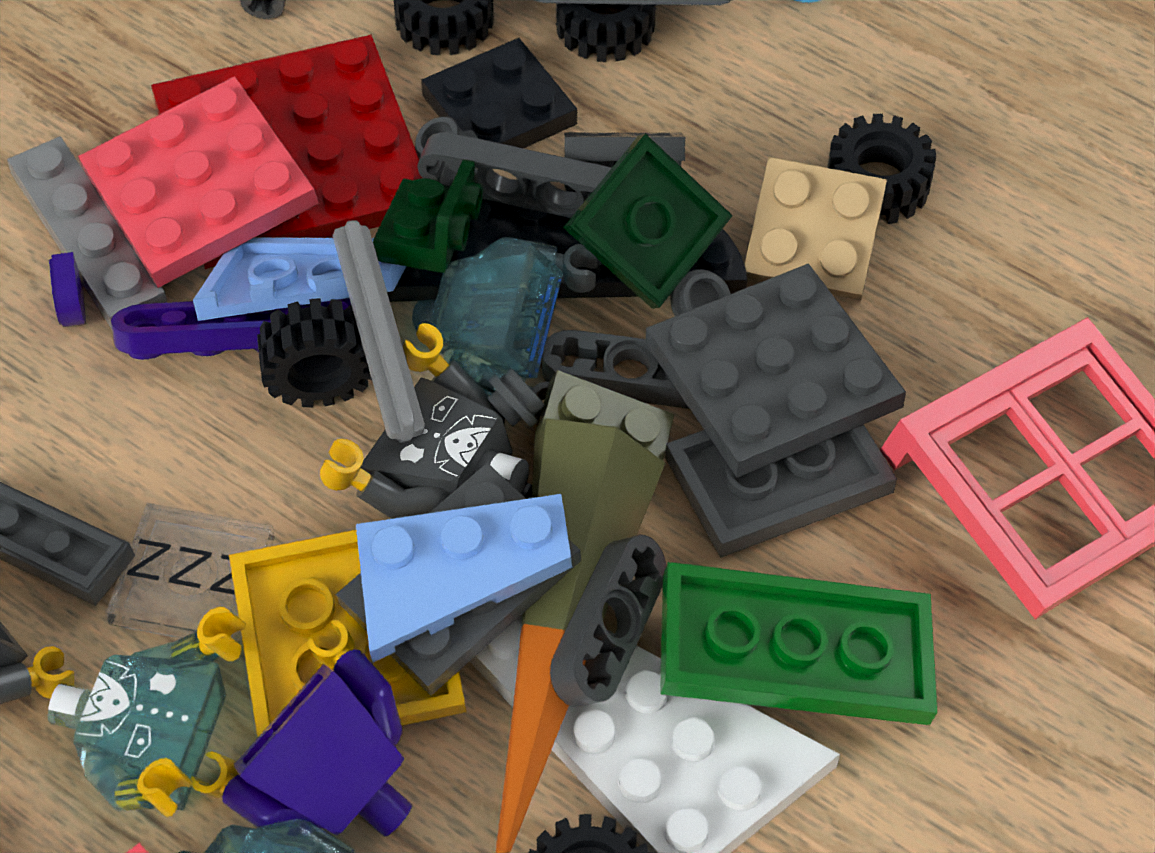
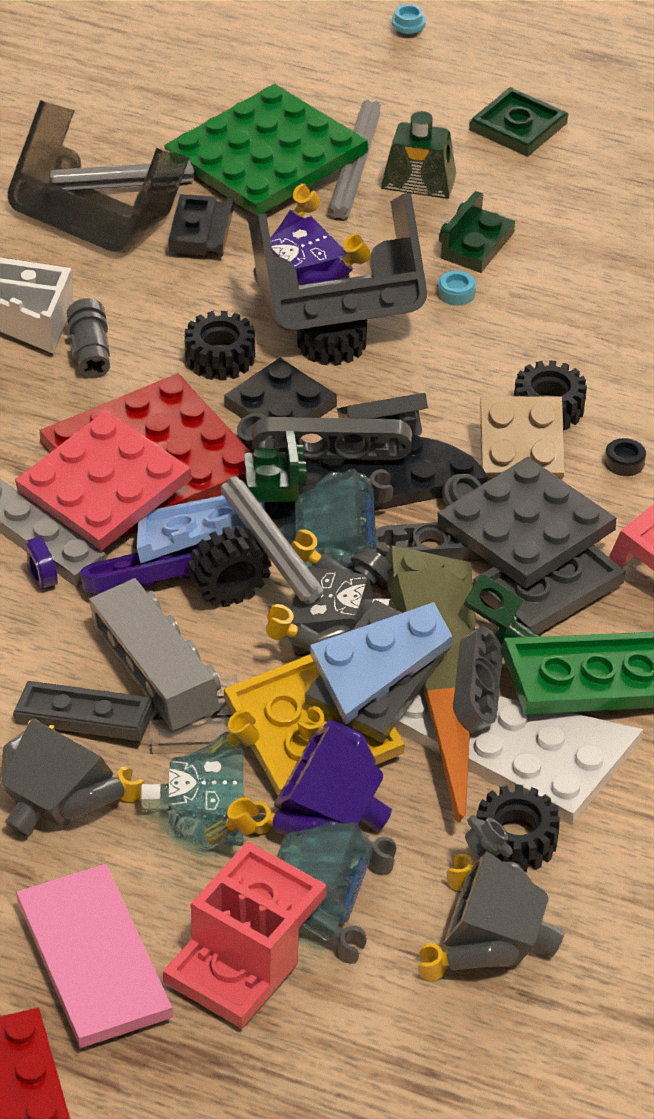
camera: 15 degrees left, 10 degrees down
dark green tile [563,133,733,309] -> none
none -> light grey brick [89,578,221,731]
none -> dark green bracket [464,574,540,644]
none -> black tile [605,438,646,476]

